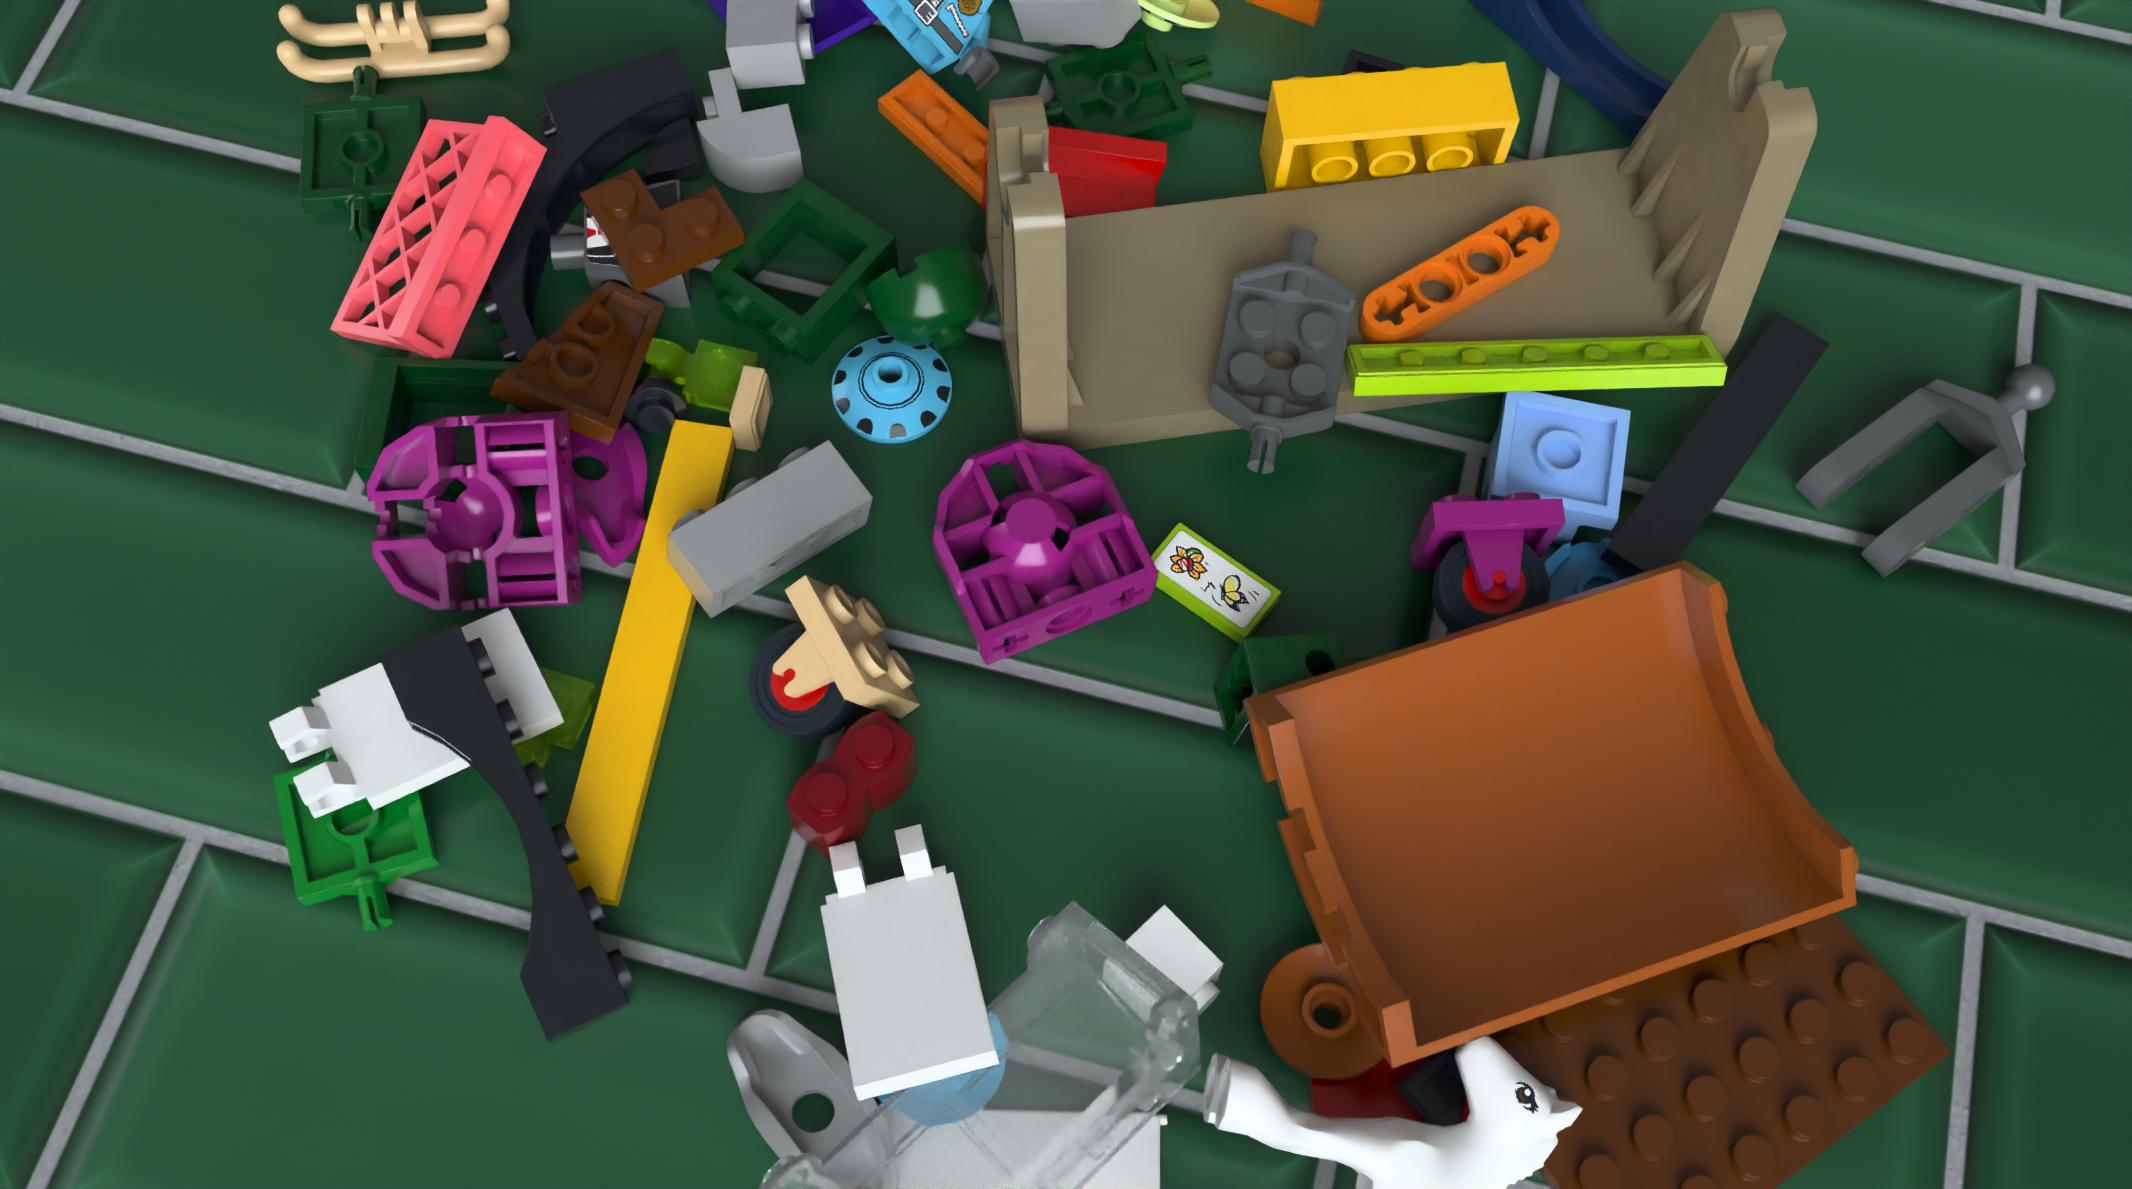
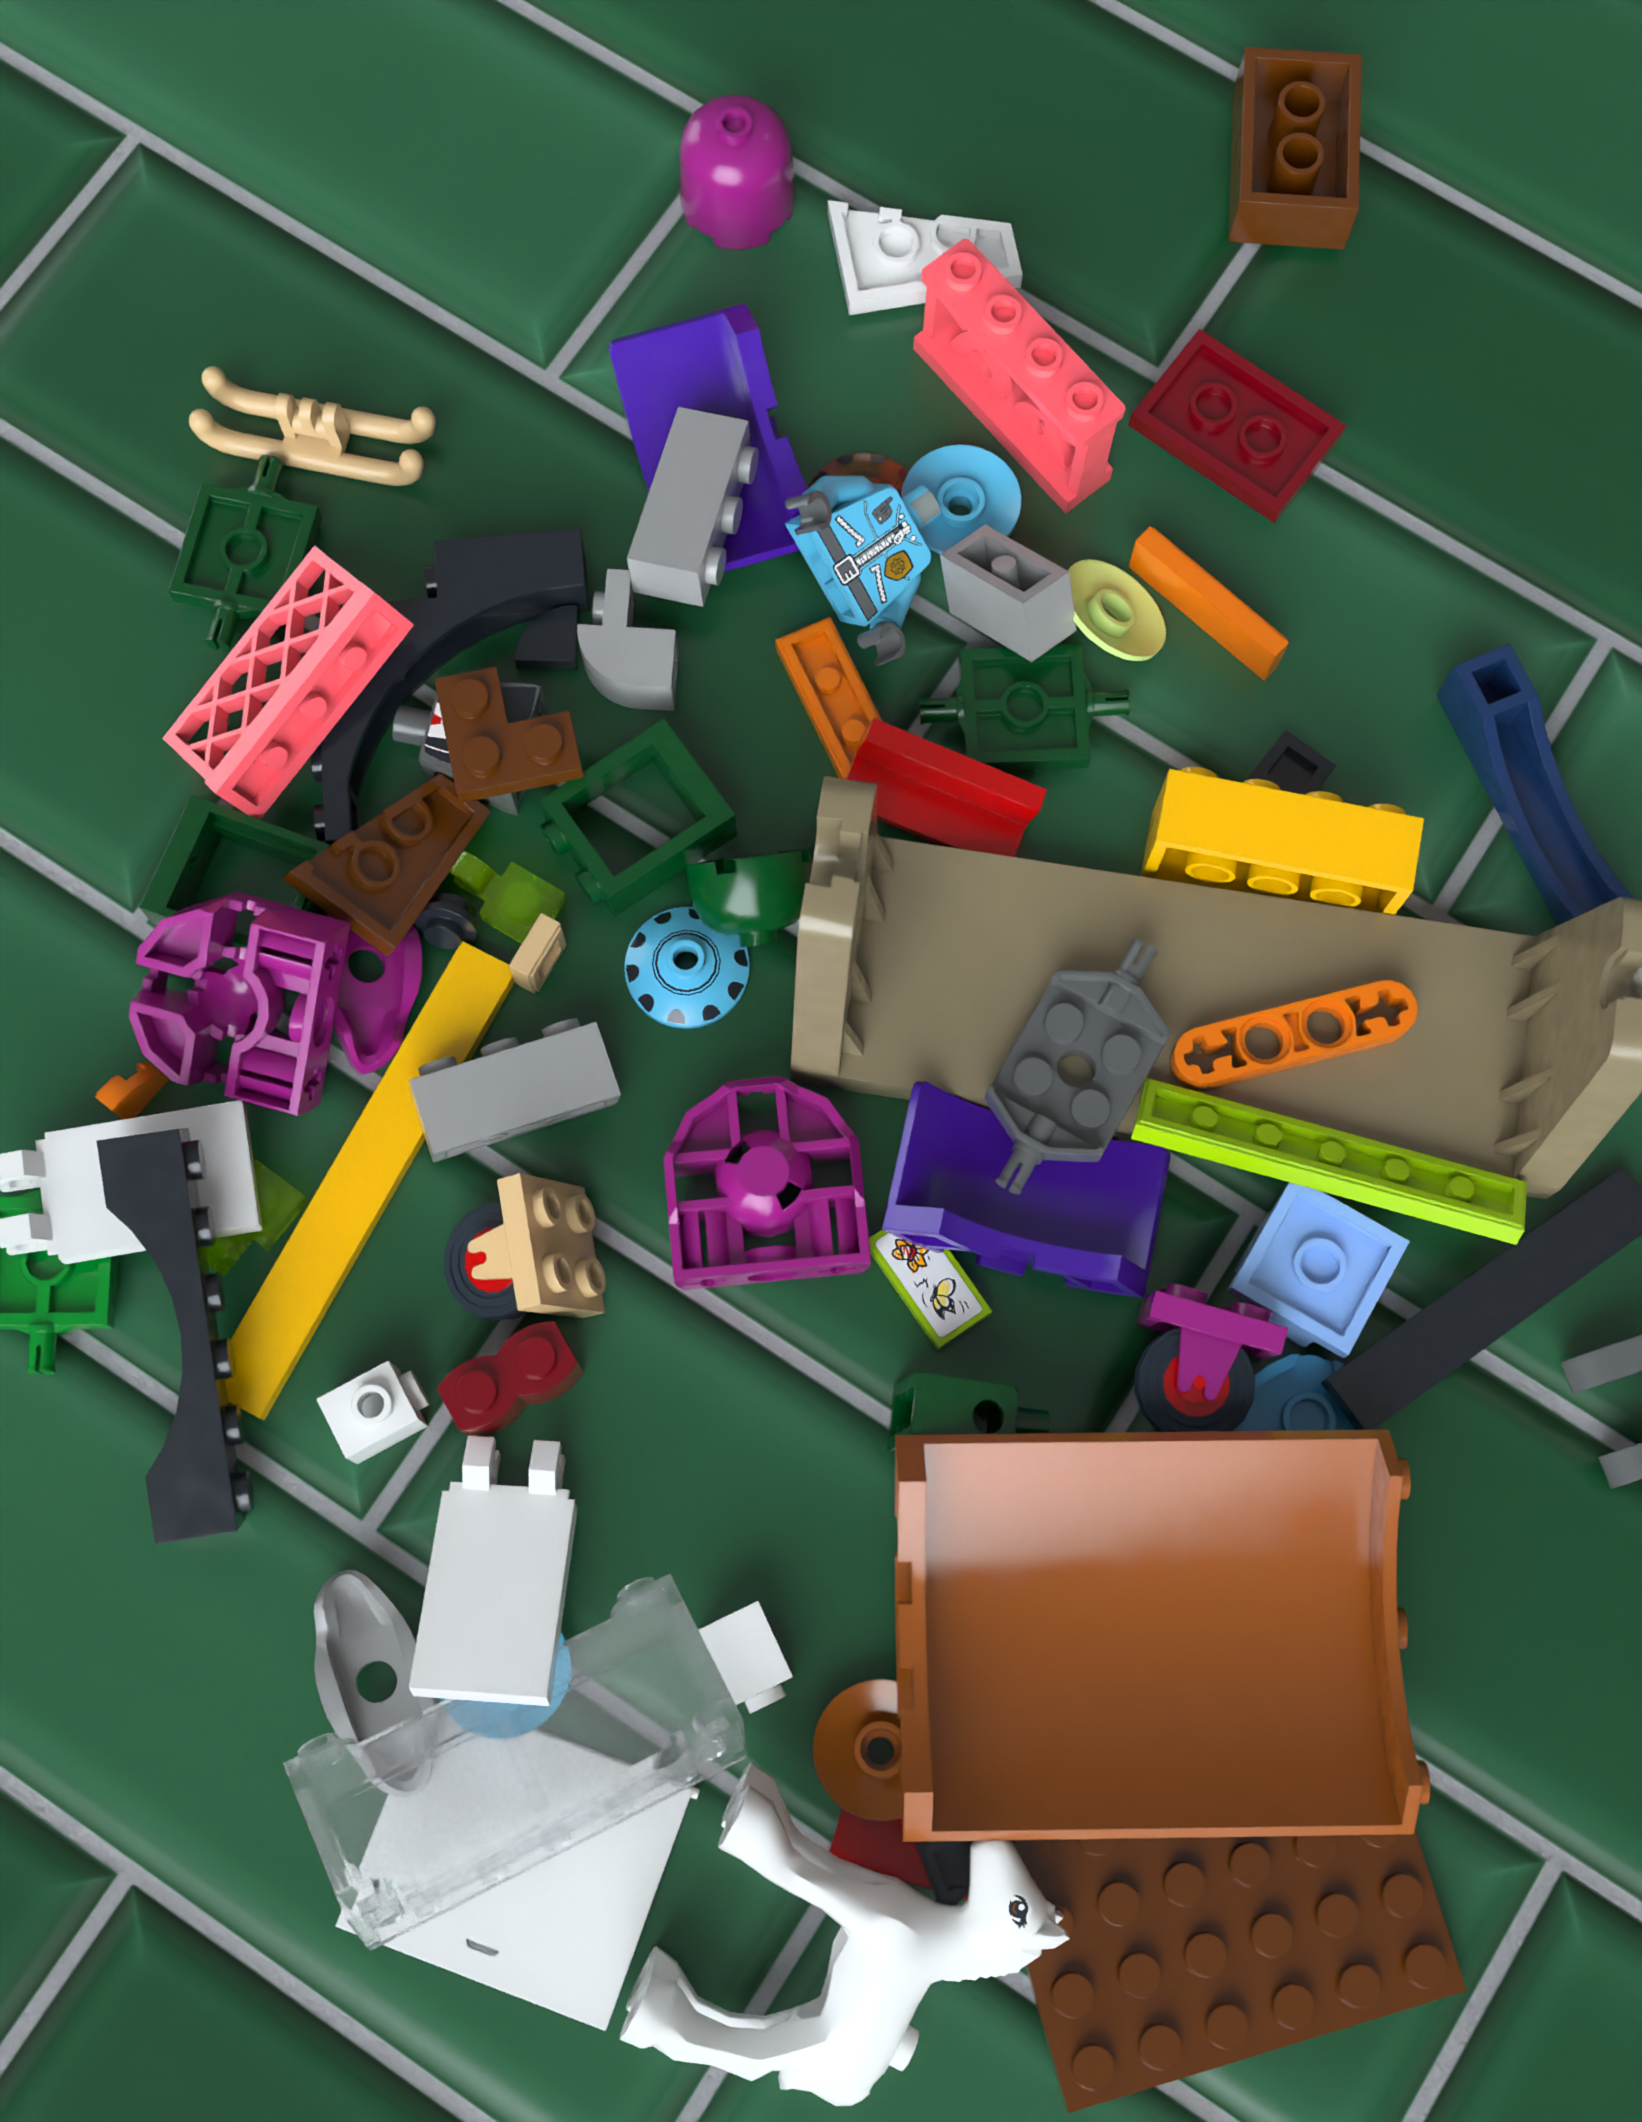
camera: 20 degrees right, 10 degrees up
none -> orange tile [95,1061,169,1120]
none -> white brick [316,1361,430,1464]
none -> dark purple panel [882,1081,1171,1298]

